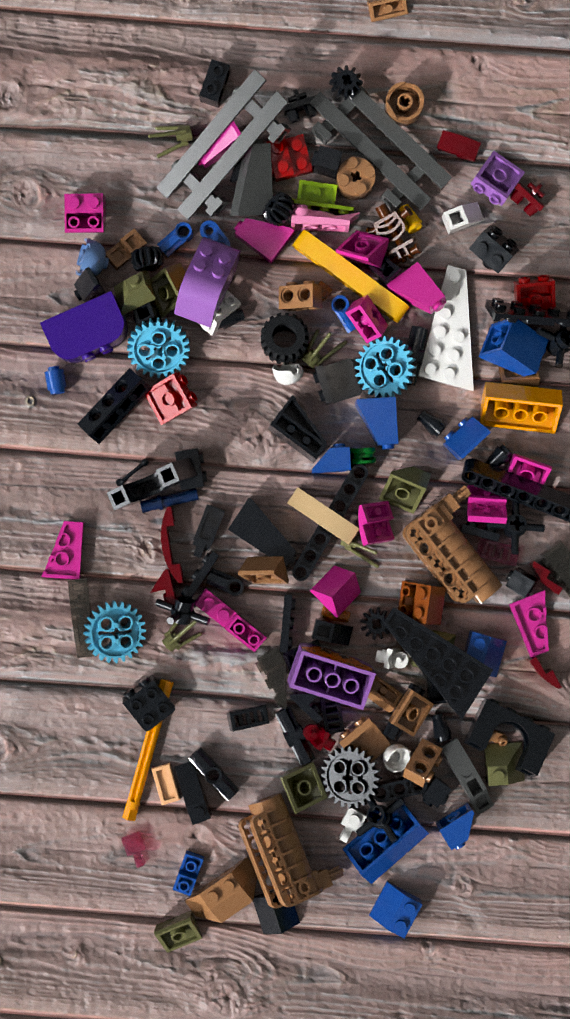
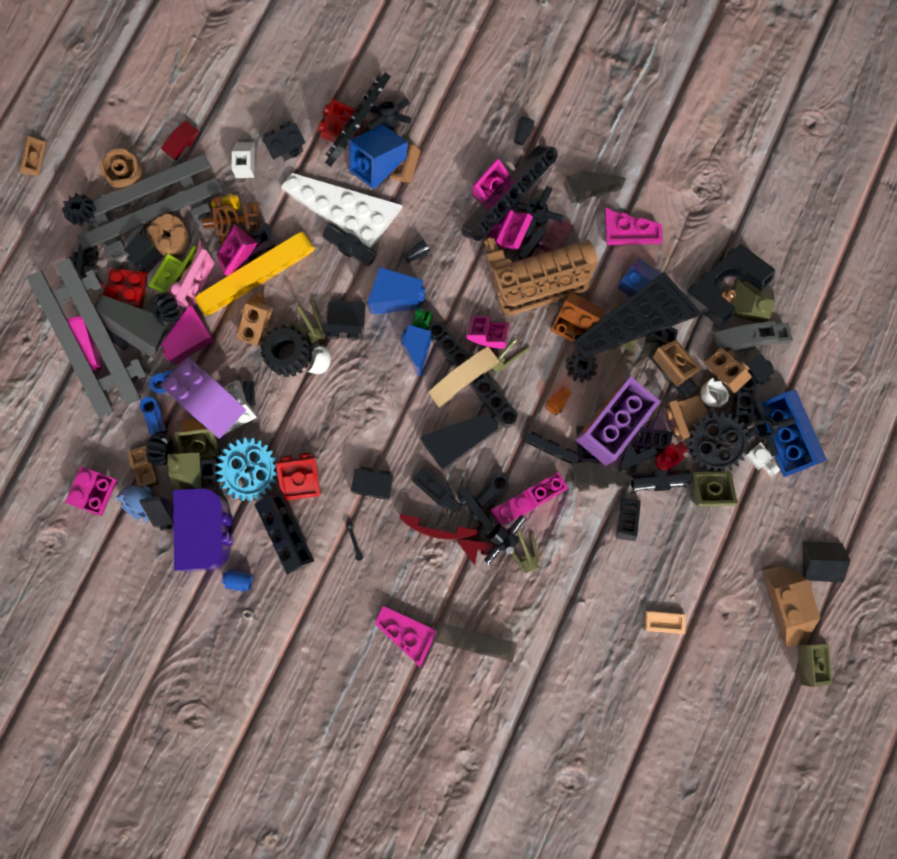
camera: 75 degrees left, 10 degrees down
medium azure gear [83,600,146,663] -> none
black arch [107,458,197,510] -> none
clear pink plate [121,831,146,868] -> none
black bracket [122,675,175,731] -> none
light orange piece [123,679,173,821] -> none
dark blue pin [140,488,199,513] -> none
olive plant [148,125,193,158] -> none
blue slope [173,850,205,896] -> none
black slope [175,761,212,825] -> none
black piece [188,747,240,801] -> none
black brick [199,59,231,108] -> none
medium nougat slope [238,556,289,584] -> none
medium nougat piece [238,793,344,908] -> none
black wedge [268,395,328,463] -> none
dark pink slope [310,565,361,618] -> none
black slope [311,618,353,646] -> none
blue piece [331,295,356,333] -> none
dark pink brick [345,295,388,343] -> none
medium azure gear [354,336,416,398] -> none
medium nougat slope [368,675,403,713] -> none
blue slope [369,881,423,939] -> none
white hips [375,648,409,669] -> none
olive slope [379,466,431,514] -> none
dark pink slope [386,262,446,314] -> none
black cone [432,713,452,743] -> none
blue slope [435,802,474,850] -> none
blue slope [443,417,491,460] -> none
medium lavender plate [471,151,525,206] -> none
light orange slope [479,382,563,434] -> none
black cone [485,443,513,467] -> none
black brick [505,567,539,598] -> none
dark red hips [510,182,545,217] -> none
dark red slope [527,656,562,689] -> none
dark red slope [529,561,563,595] -> none

